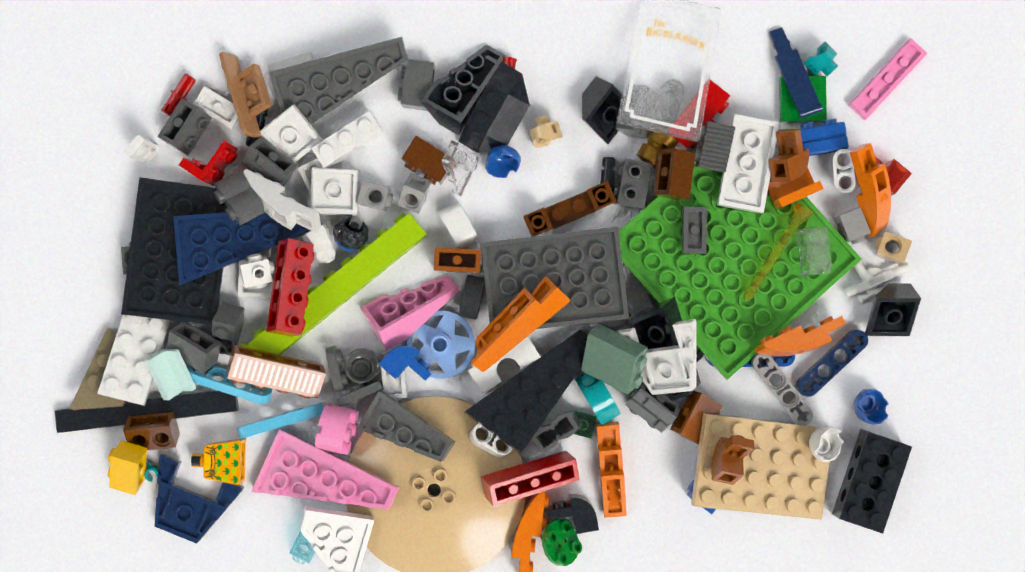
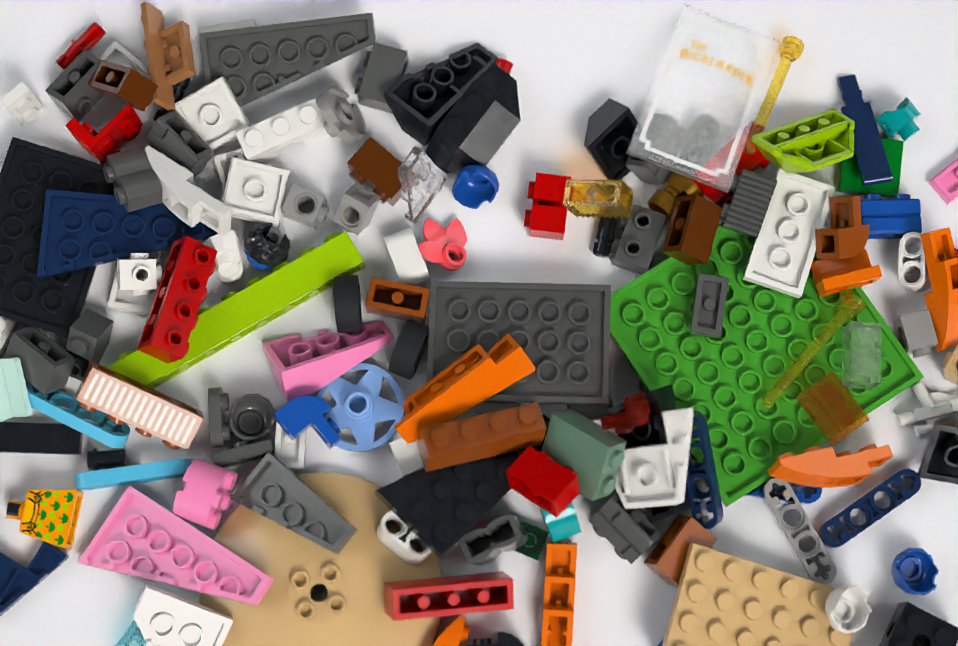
camera: 10 degrees right, 10 degrees down
reddish brown slope [523,181,616,237] -> none
tan piece [529,115,563,148] -> none
dark orange brick [711,435,754,485] -> none
none -> black pin [87,448,126,471]
none -> reddish brown brick [89,60,158,111]
none -> light grey plate [316,86,366,144]
none -> black tyre [333,275,362,333]
none -> dark orange brick [417,402,547,472]
none -> coral plate [418,218,467,271]
none -> red brick [506,446,580,518]
none -> red piece [524,172,571,240]
none -> clear yellow brick [563,180,633,219]
none -> clear red bracket [600,392,650,434]
none -> dark blue beam [686,410,723,529]
none -> clear yellow piece [744,36,805,154]
none -> lime wedge [751,108,855,173]
none -> clear orange plate [796,371,869,446]

